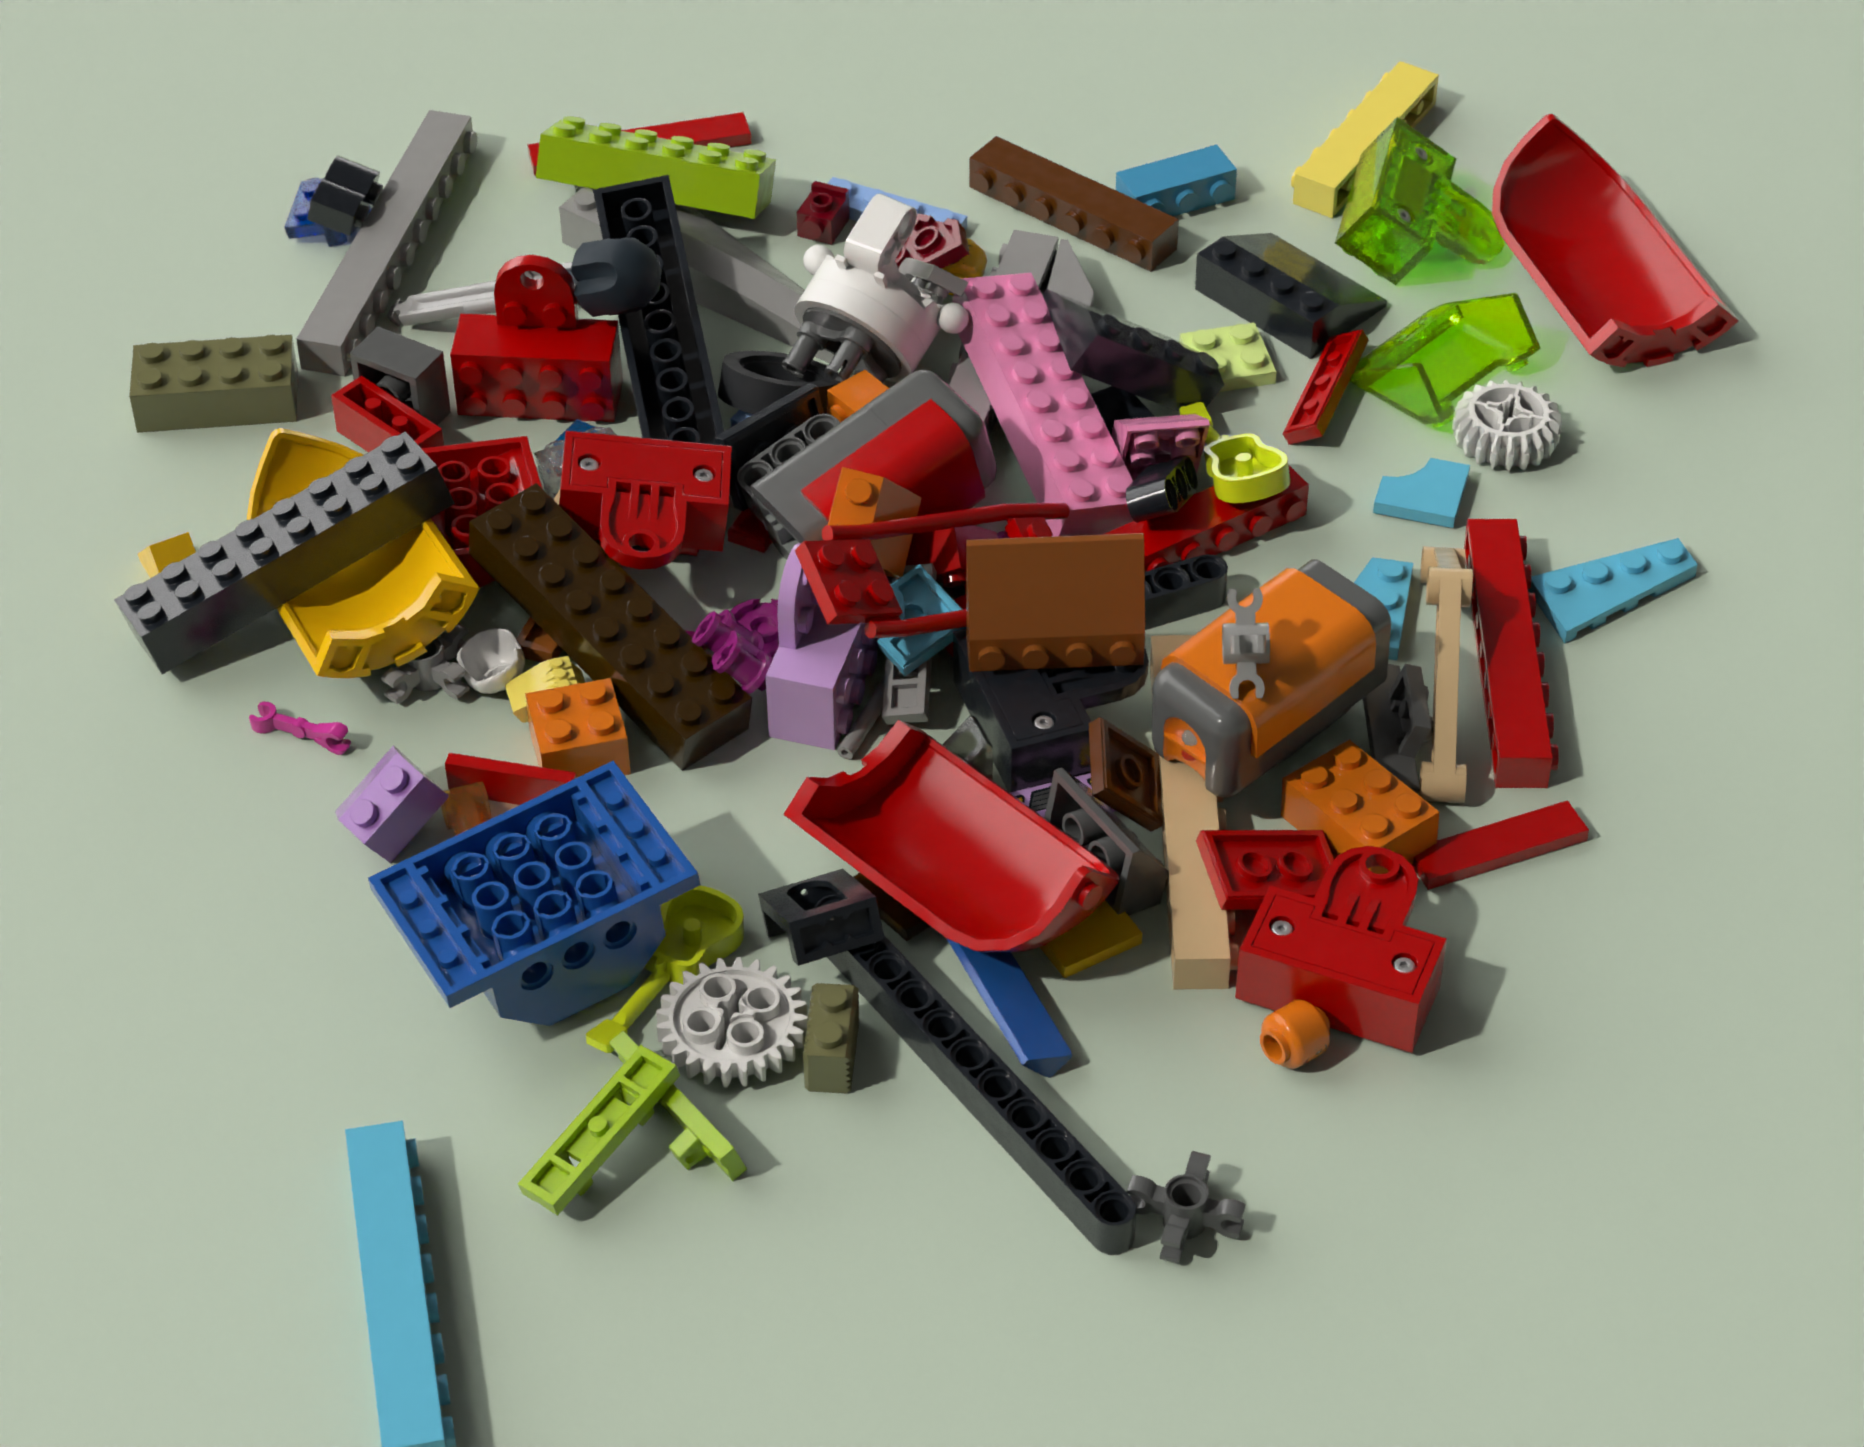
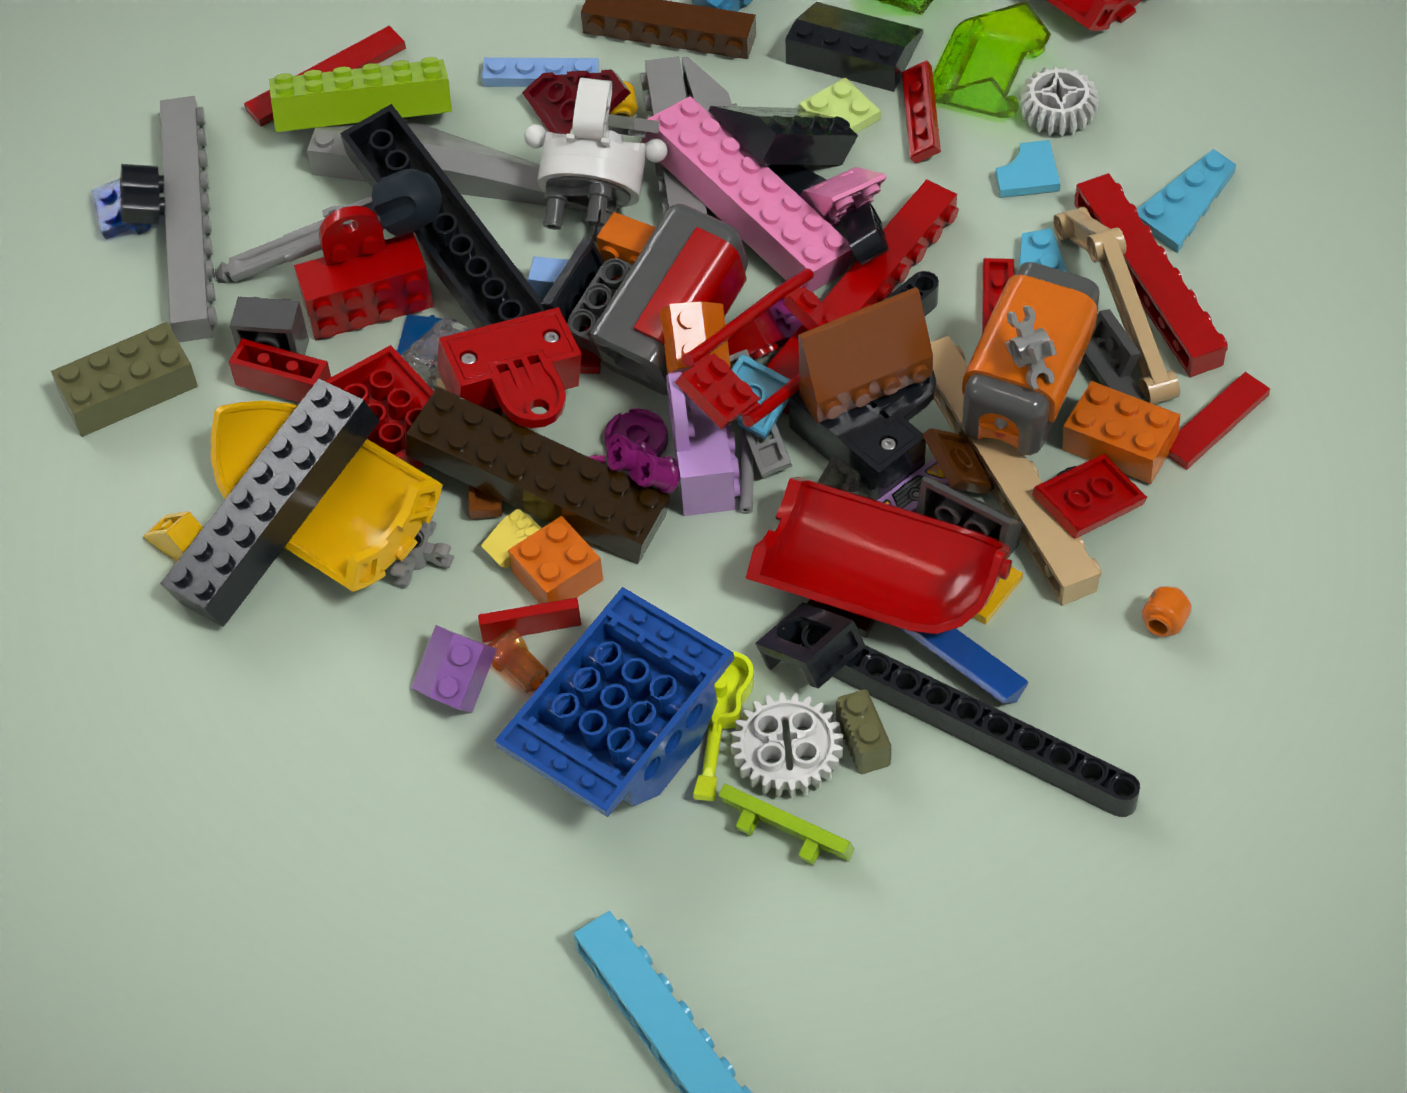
camera: 20 degrees left, 10 degrees up
dark pink piece [249,701,351,755] -> none
white hair [457,628,525,694] -> none
lime hinge [517,1045,680,1216] -> none
black tyre [718,351,839,414] -> none
dark red brick [796,181,850,245] -> none
dark grey pin [1127,1151,1246,1264] -> none
neon yellow piece [1179,402,1290,503] -> none
red brick [1235,846,1447,1053] -> none

